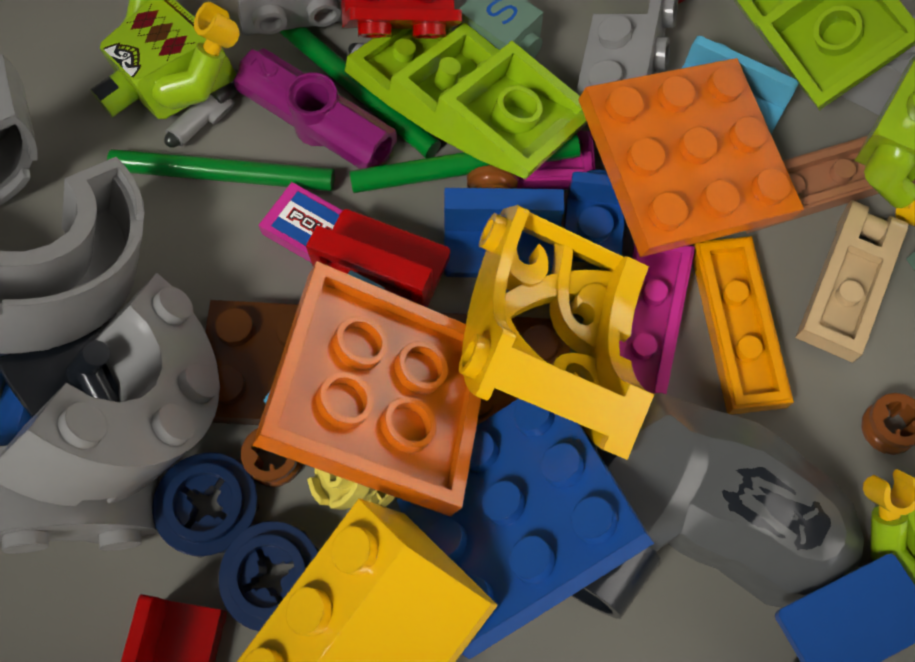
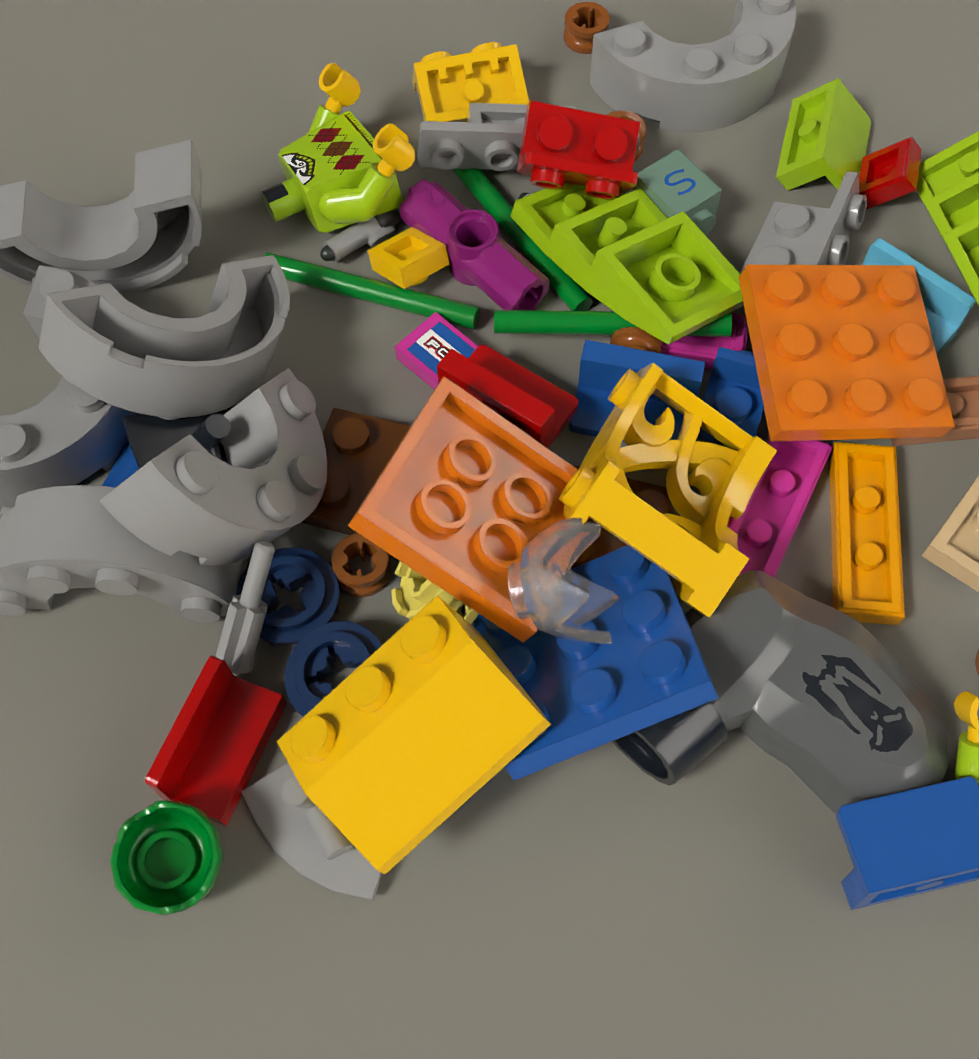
camera: 15 degrees right, 5 degrees down
none -> light grey axle [215,541,275,674]
none -> yellow plate [367,227,449,289]
none -> clear piece [508,518,619,644]

